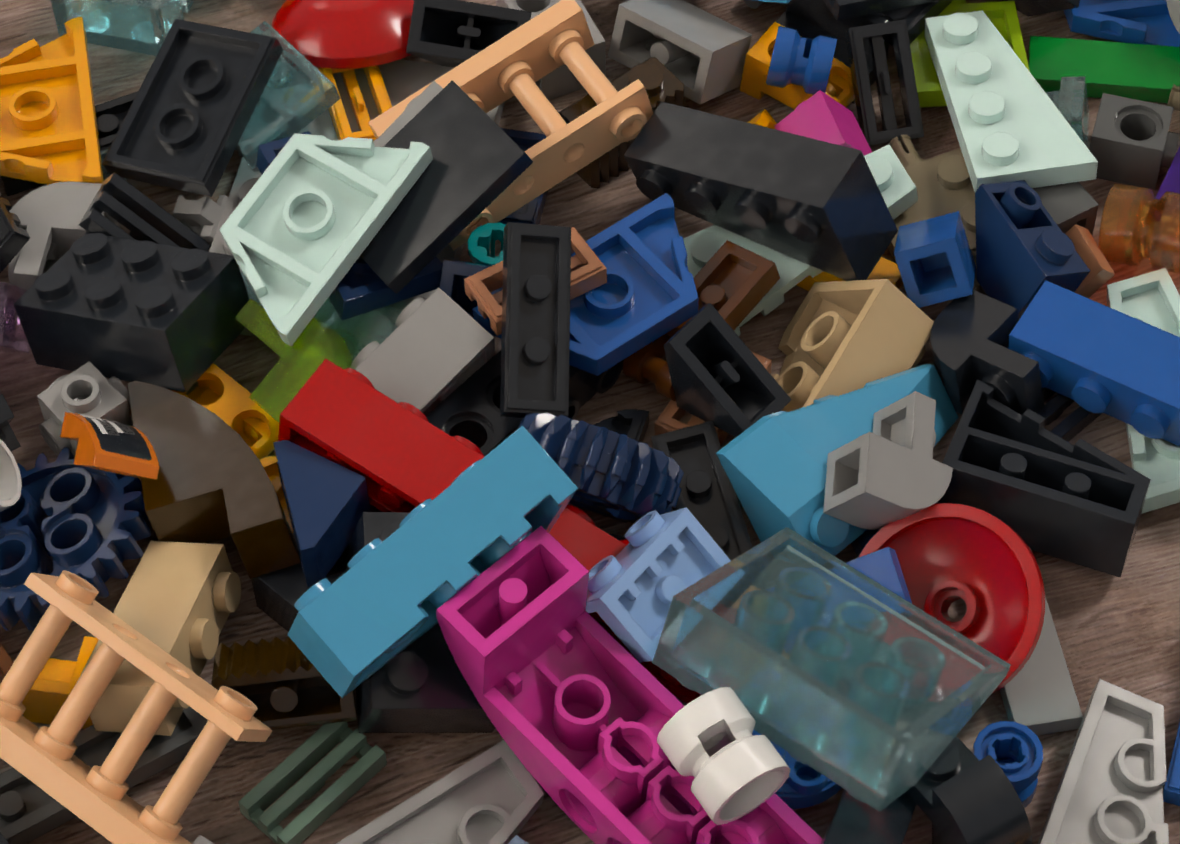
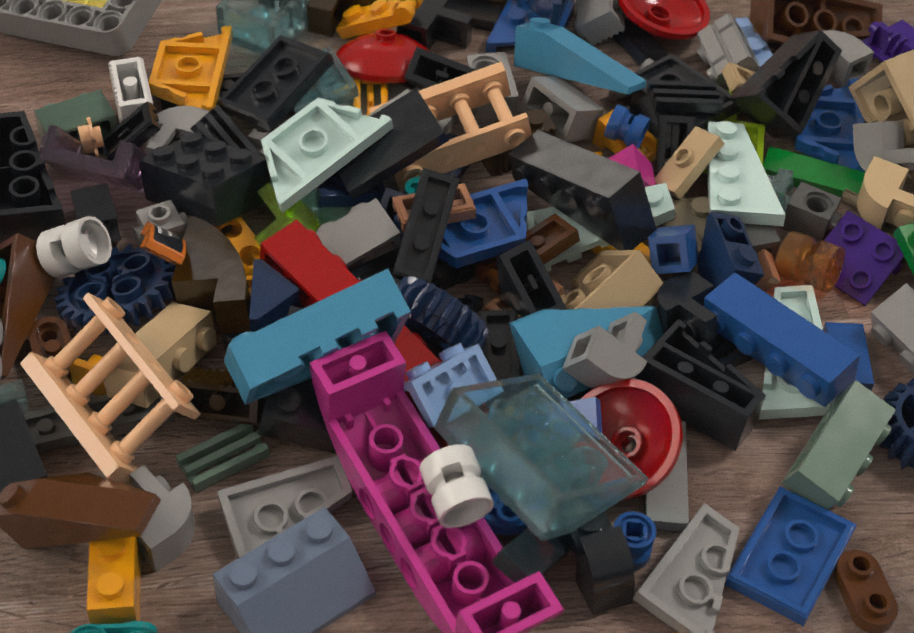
camera: 10 degrees right, 5 degrees down
none -> tan plate [655,126,725,199]

